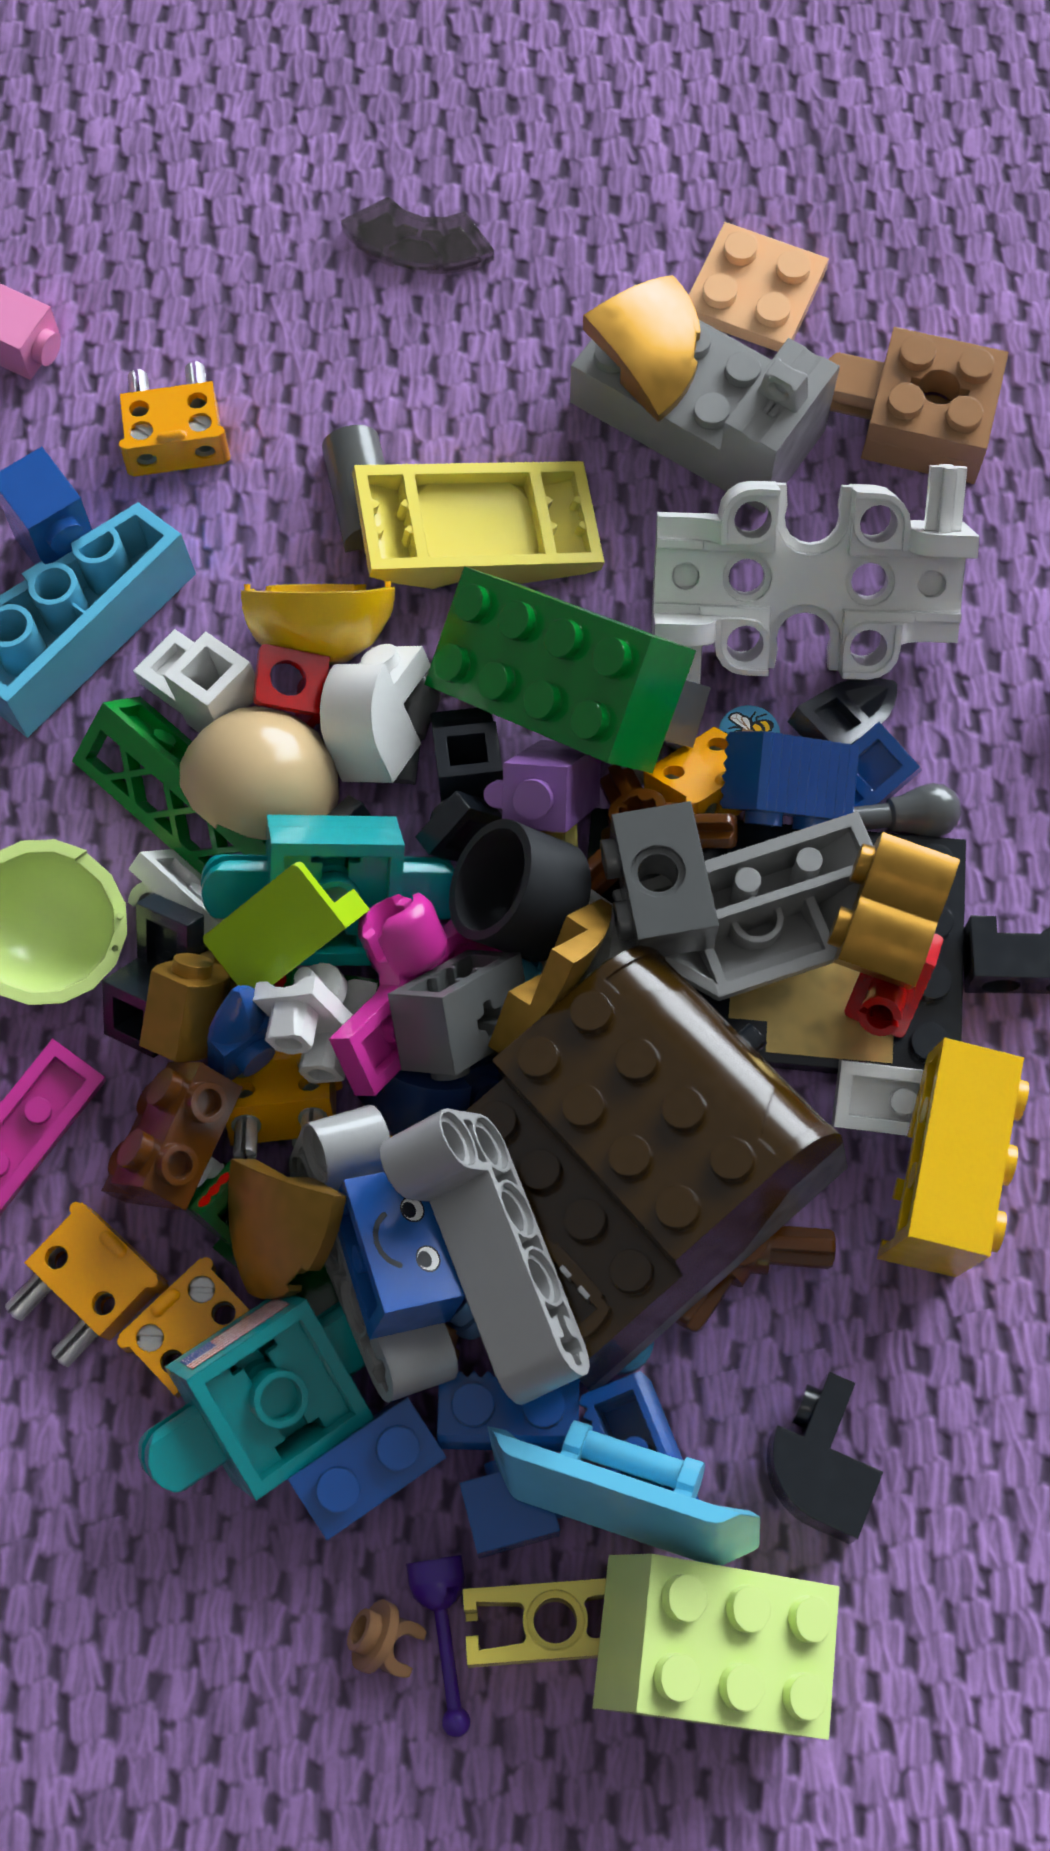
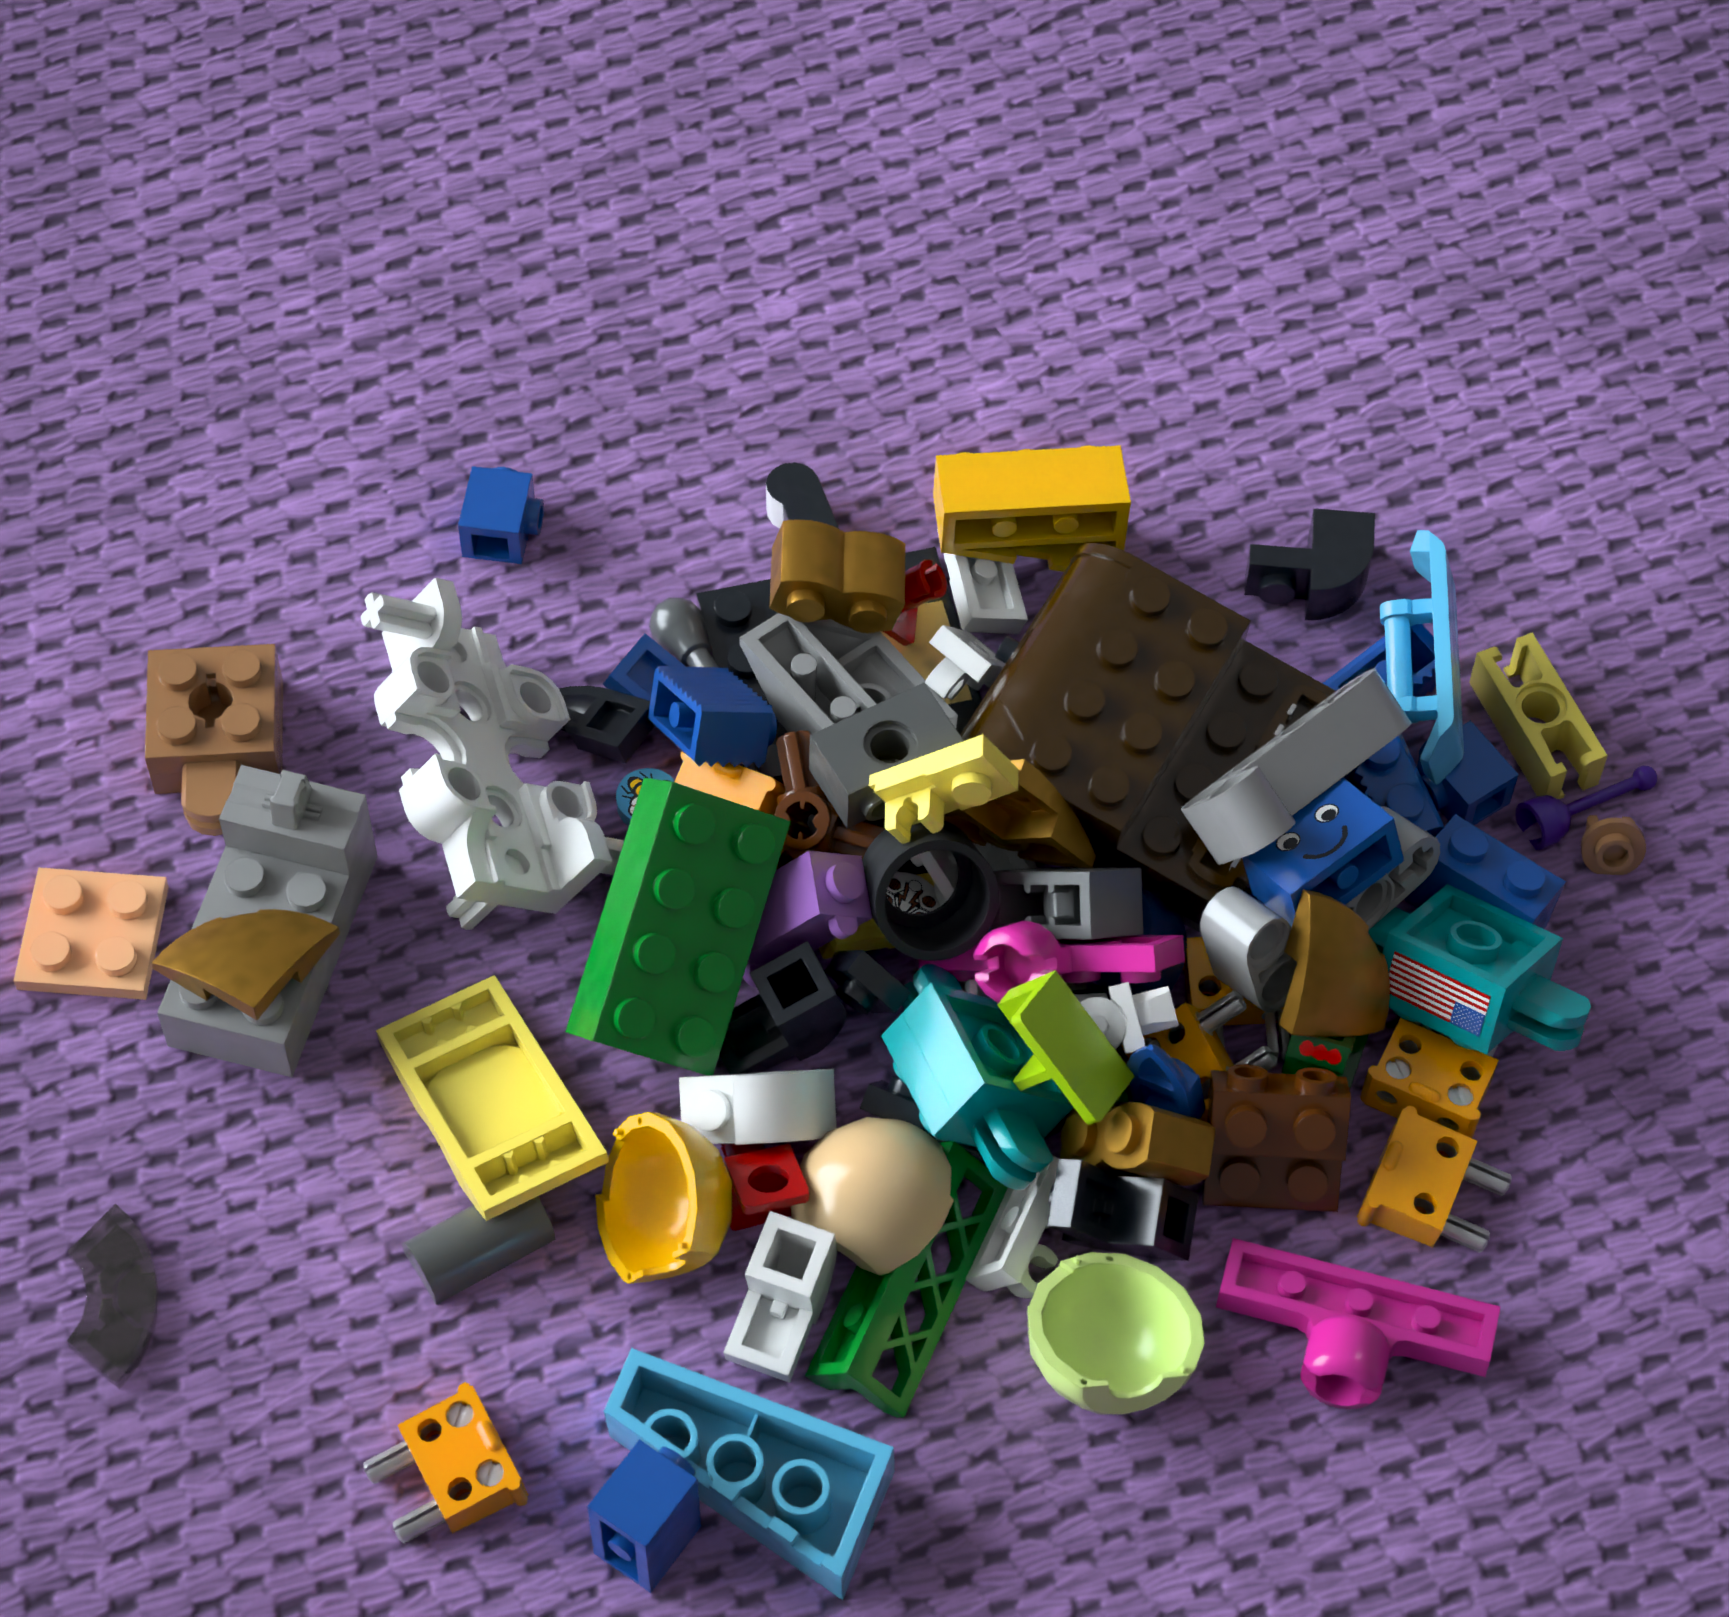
camera: 110 degrees left, 10 degrees down
yellowish green brick [593,1554,840,1740] -> none
none -> light yellow plate [869,734,1019,844]
none -> white plate [925,625,1005,700]

